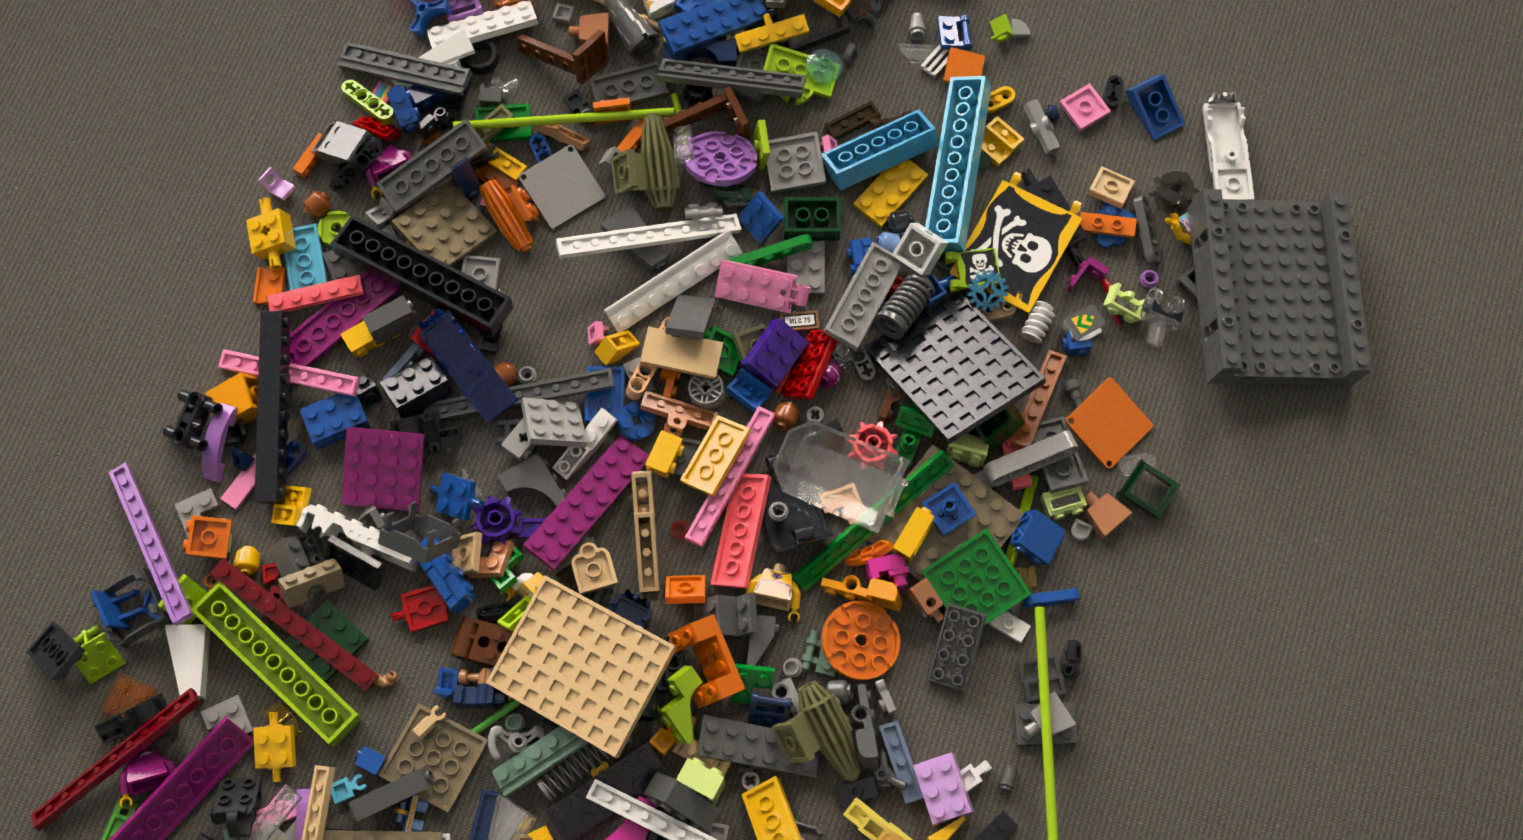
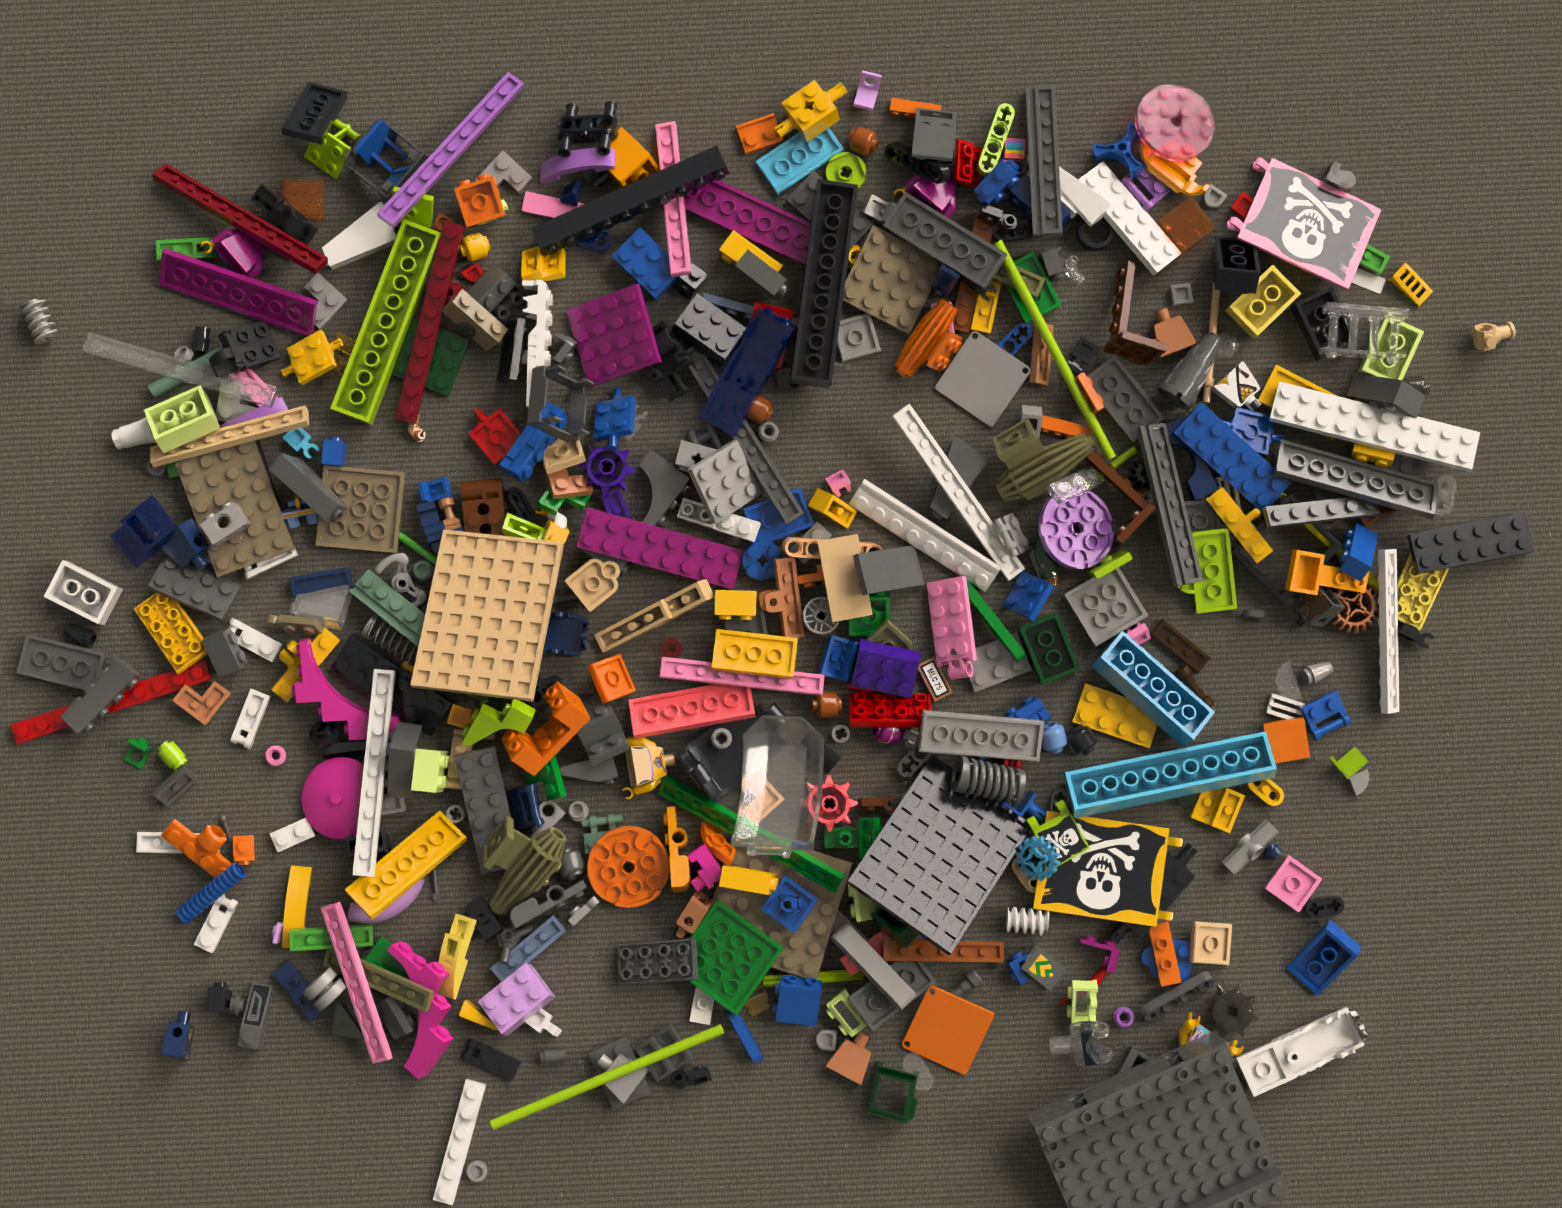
camera: 65 degrees right, 15 degrees up
coral plate [267,274,364,312] -> none
tan bar [413,705,447,739] -> none
clear light blue dish [806,49,842,83] -> none
white brick [892,223,948,275] -> none

